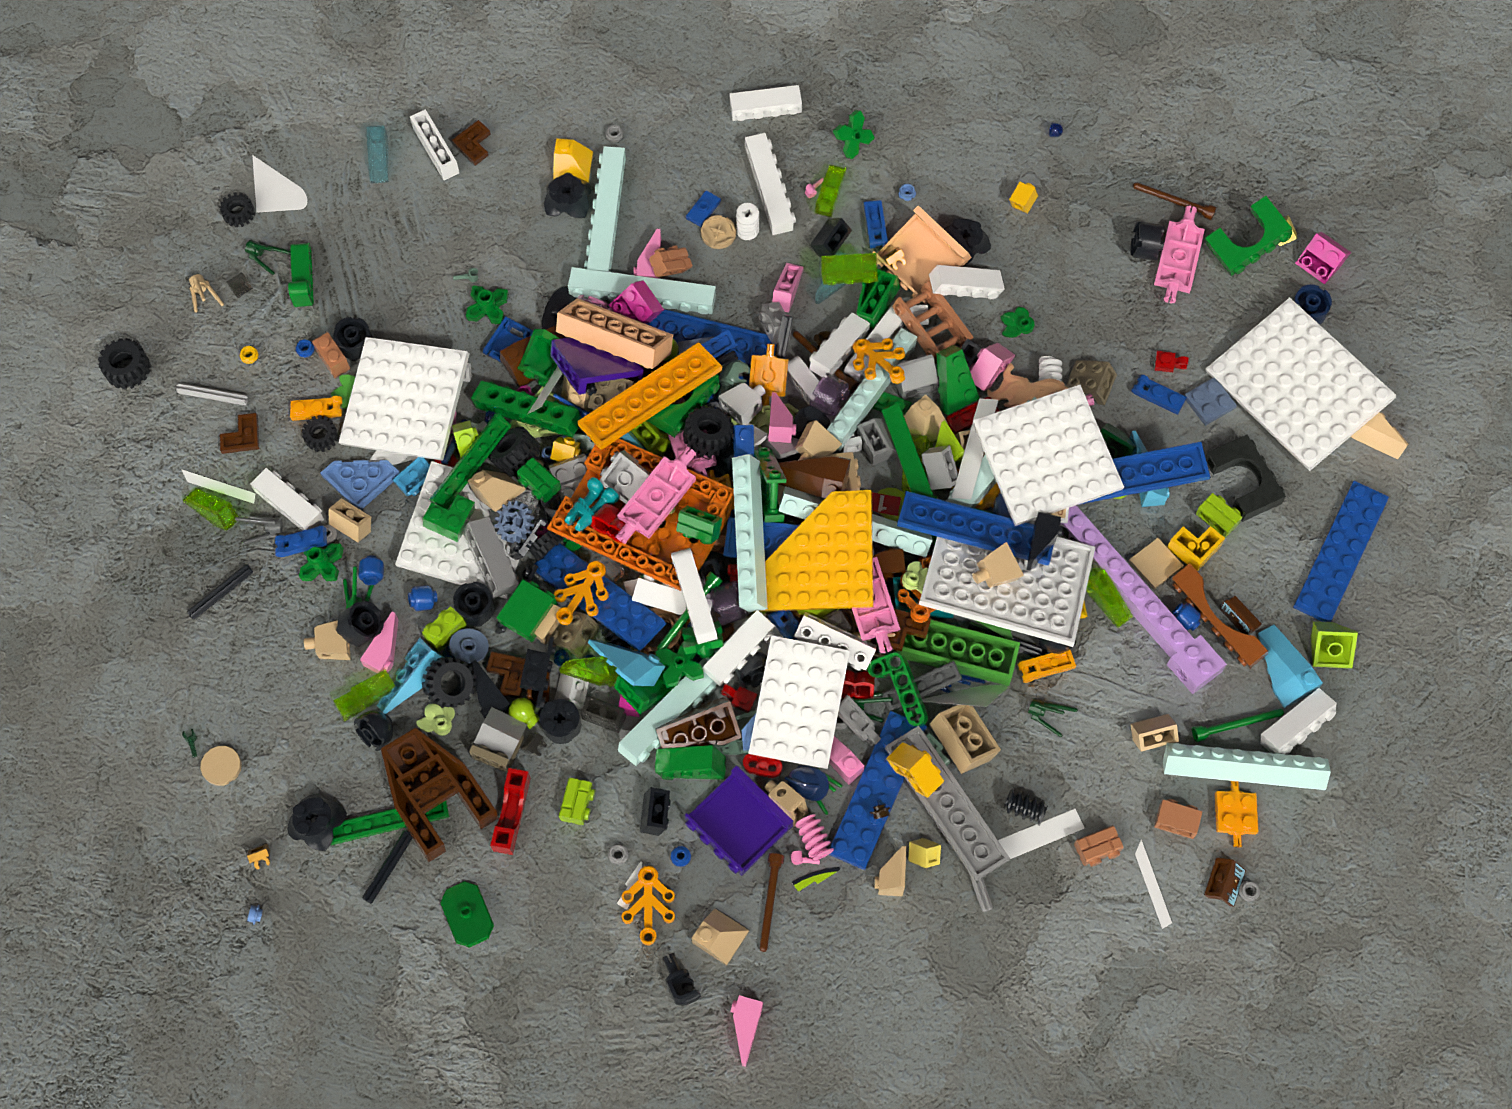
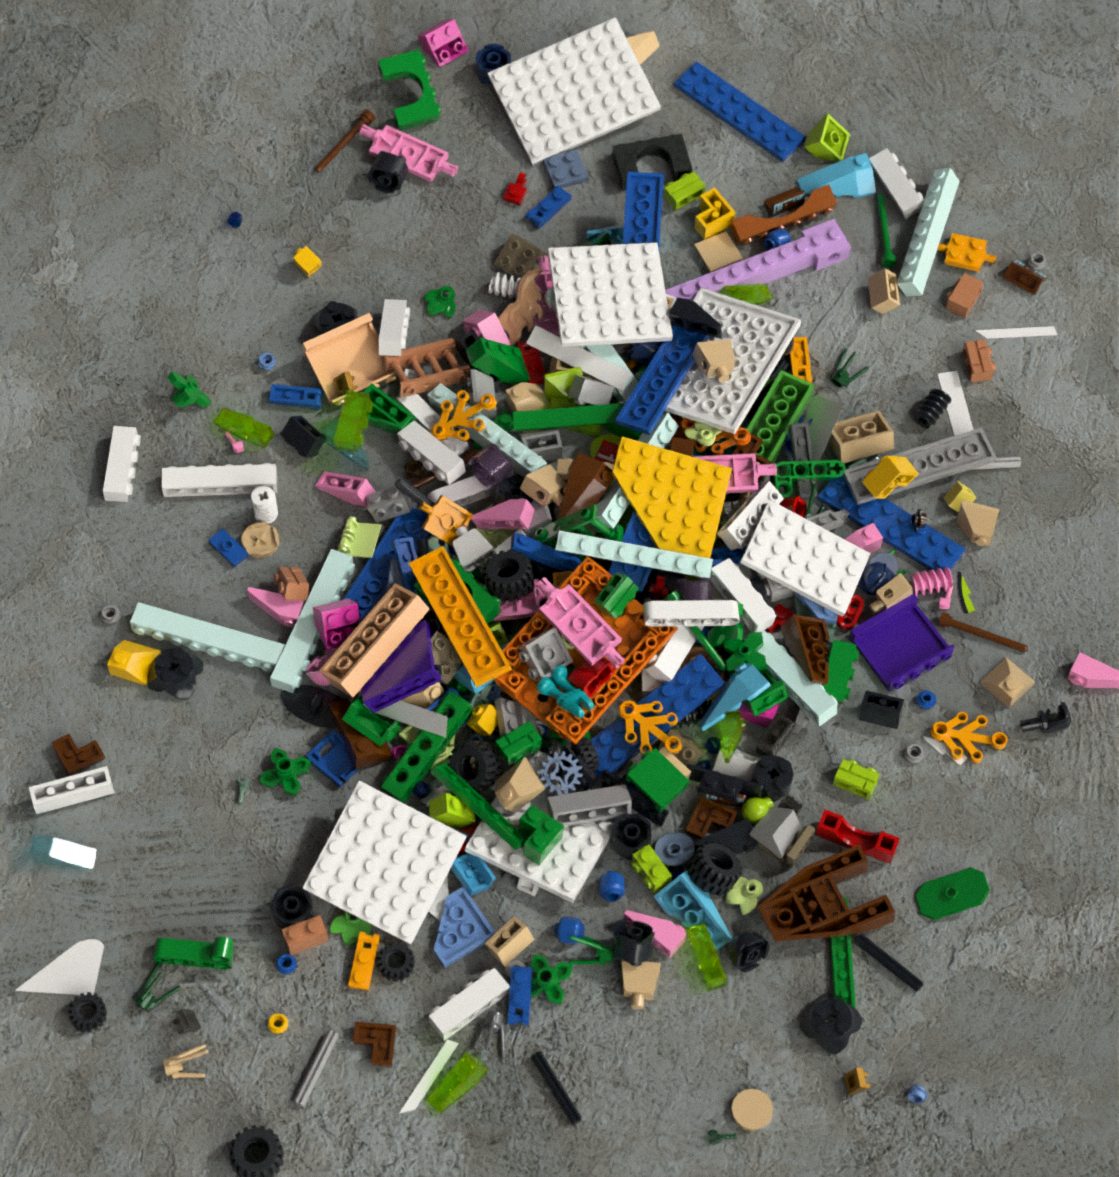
camera: 80 degrees left, 5 degrees down
none -> yellowish green hinge [337,516,382,558]

